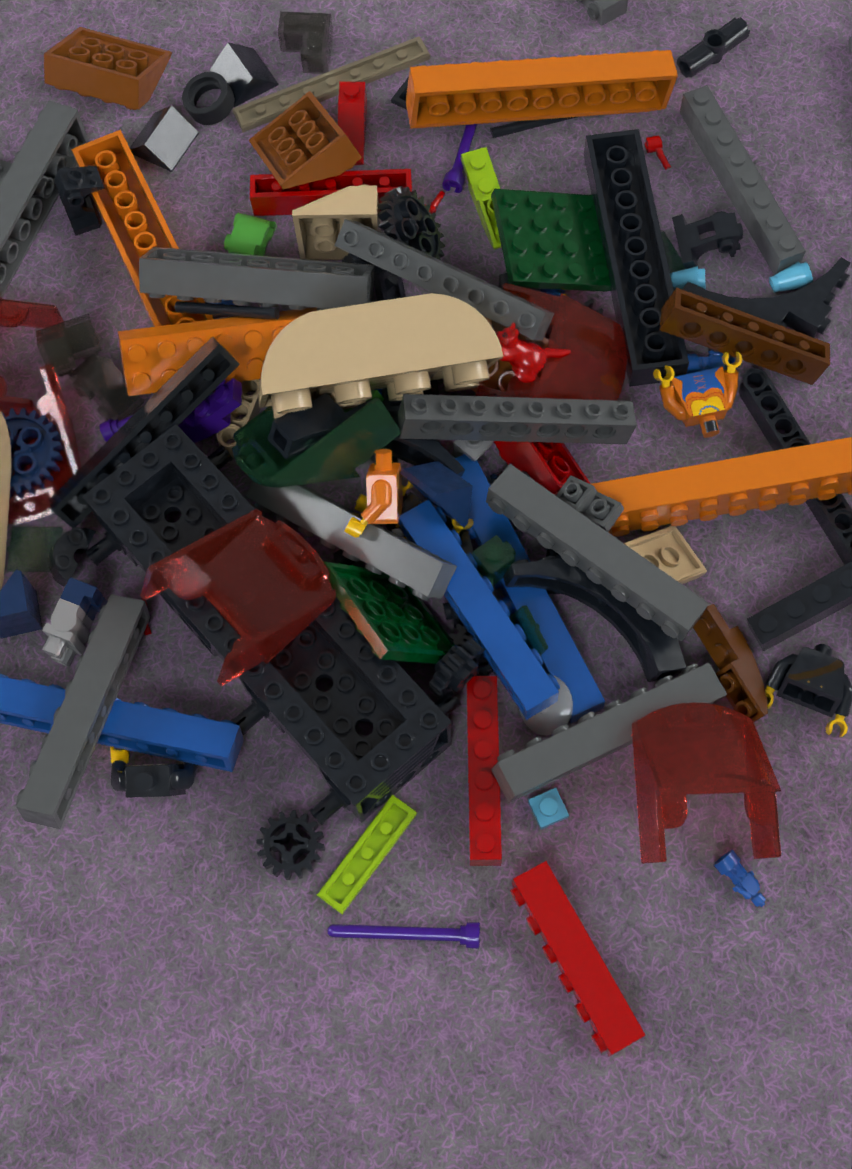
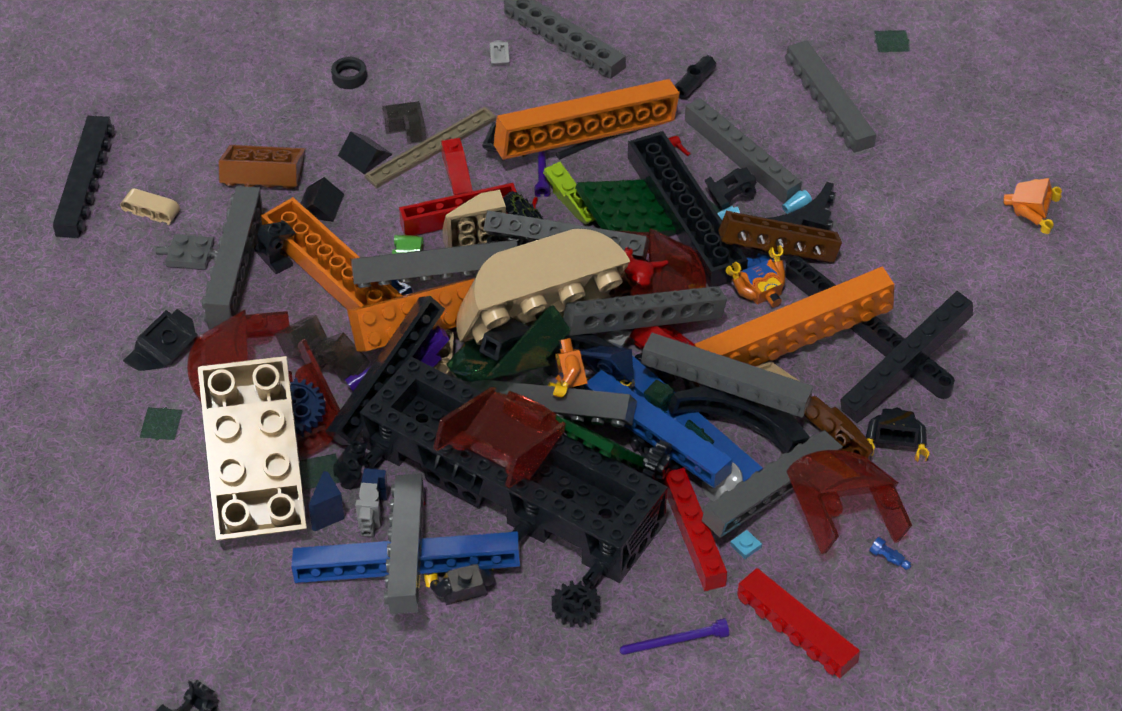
camera: 20 degrees left, 20 degrees down
black bar [175,301,280,320] -> none
black tyre [182,72,235,125] -> none
dark orange slope [249,91,362,189] -> none
lime tile [317,795,417,915] -> none
dark grey slope [556,475,624,532] -> none

